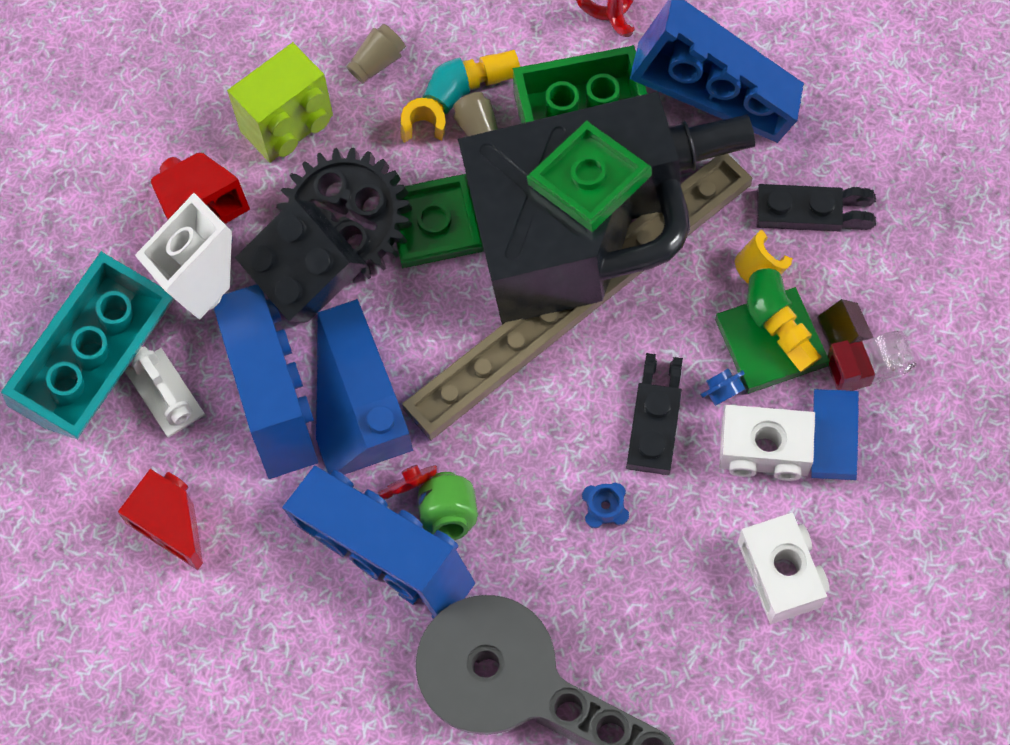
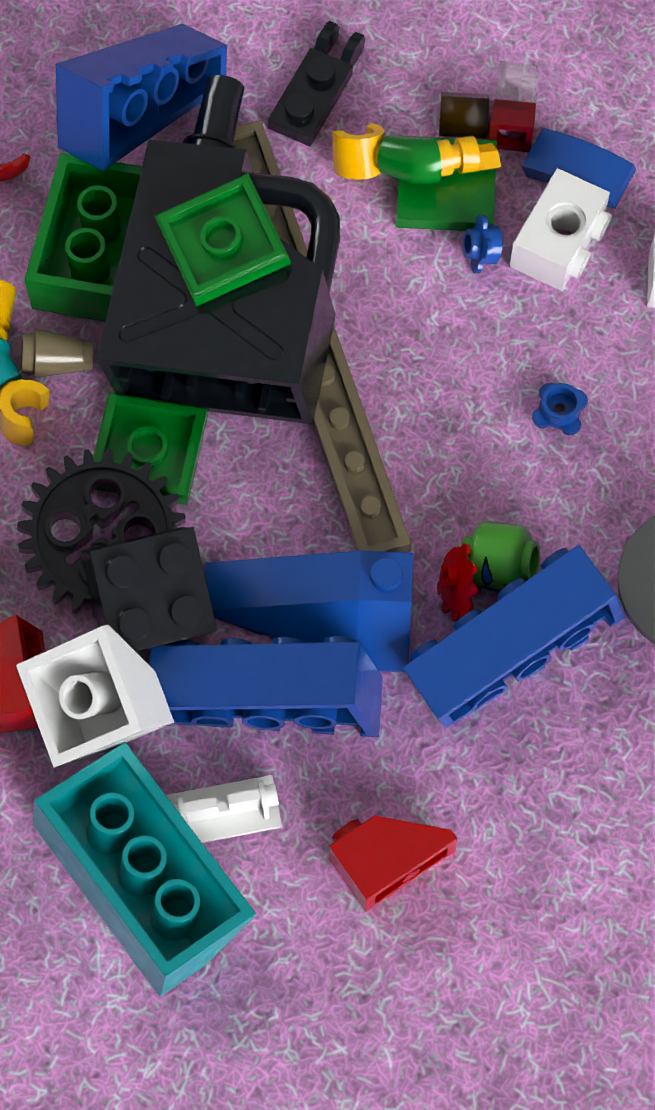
camera: 70 degrees left, 0 degrees up
black hinge [626,353,683,476] -> none

